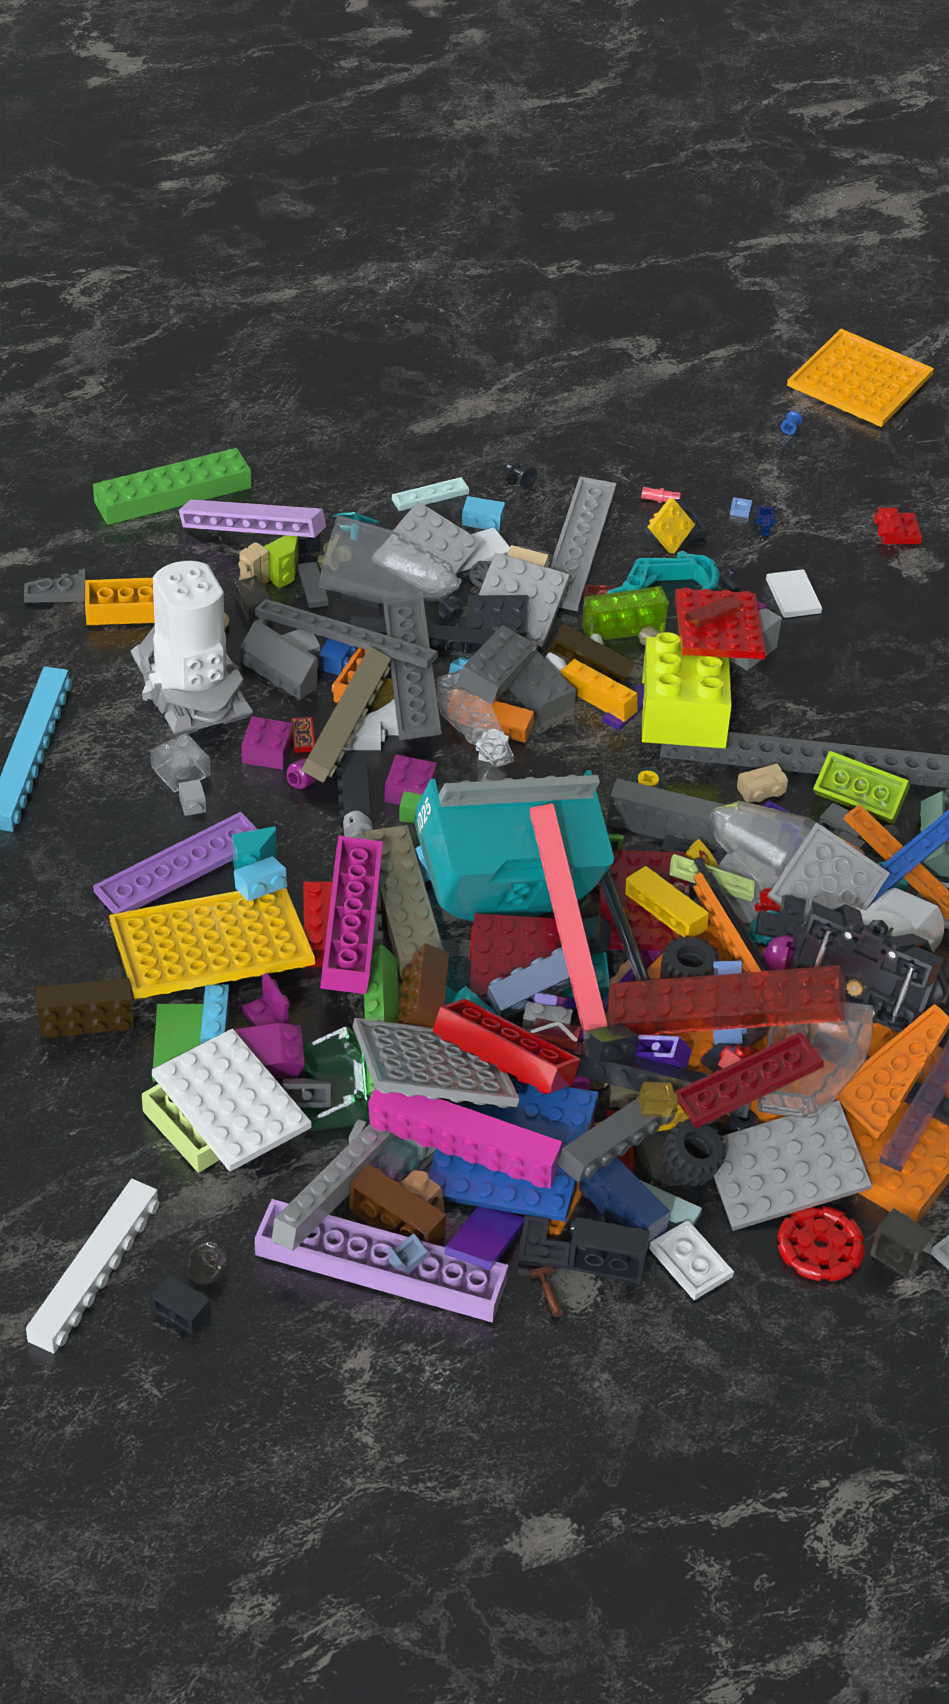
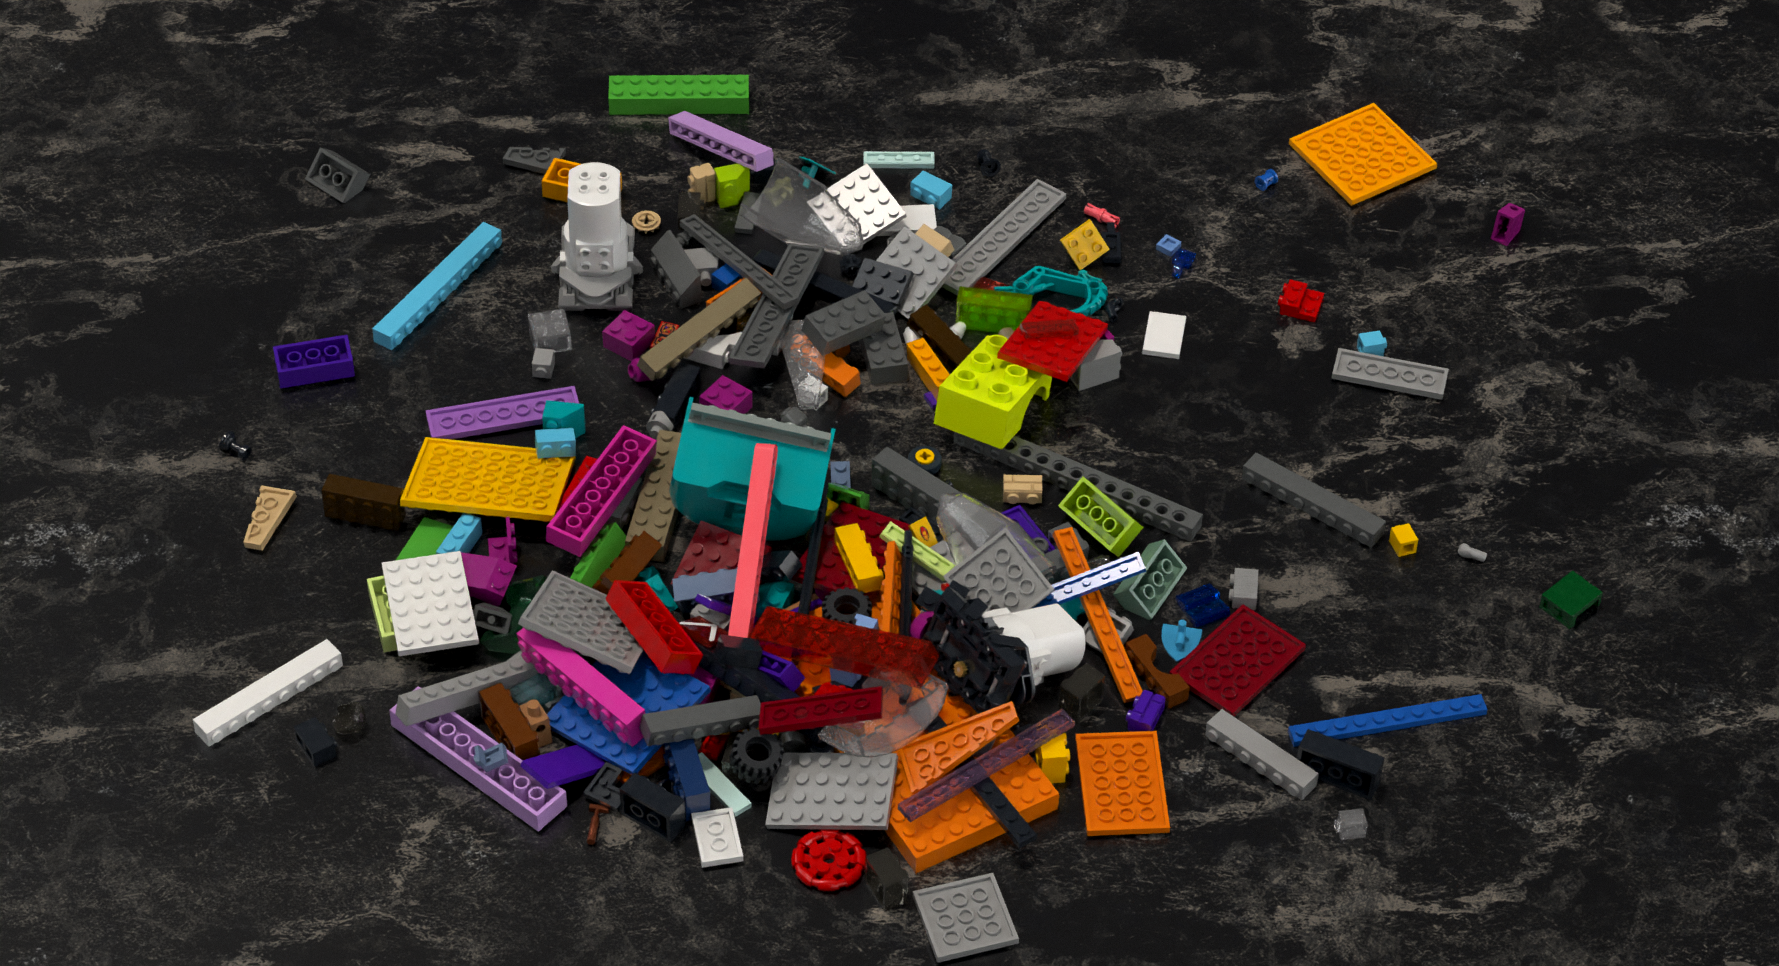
camera: 25 degrees right, 0 degrees up
clear yellow brick [638,1082,677,1117] -> none

